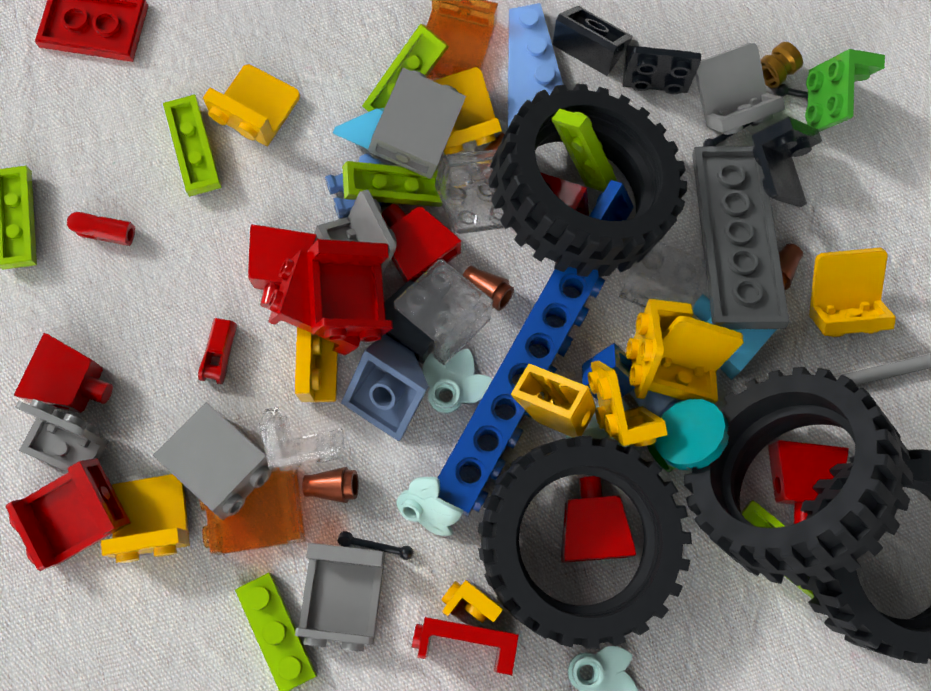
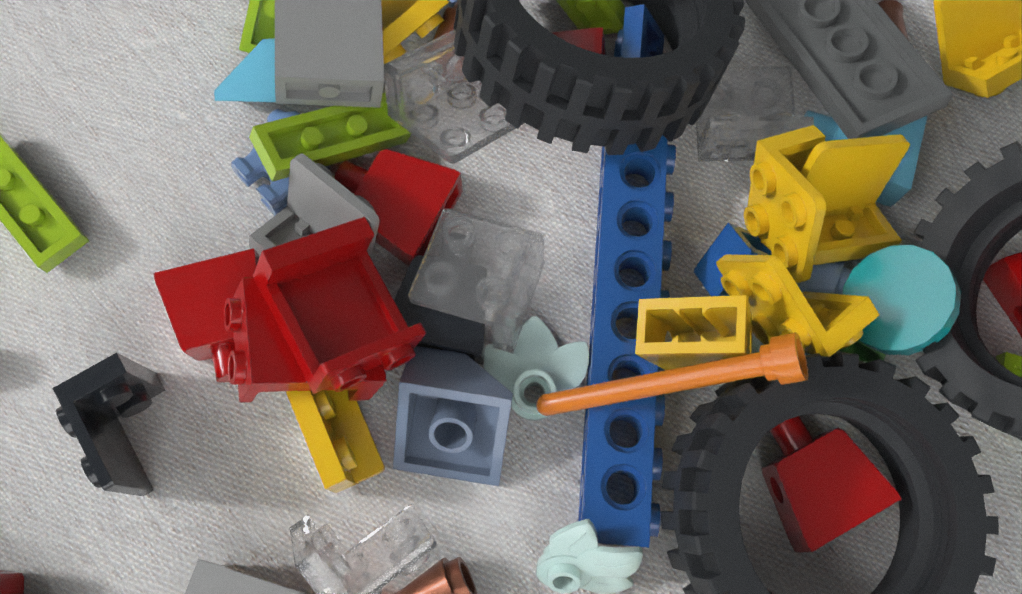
camera: 25 degrees left, 0 degrees up
red bar [198,318,237,385] -> none
yellow bracket [203,64,300,147] -> none
copper cone [461,265,514,311] -> none
none -> black bracket [52,352,165,496]
none -> orange piece [536,332,808,416]

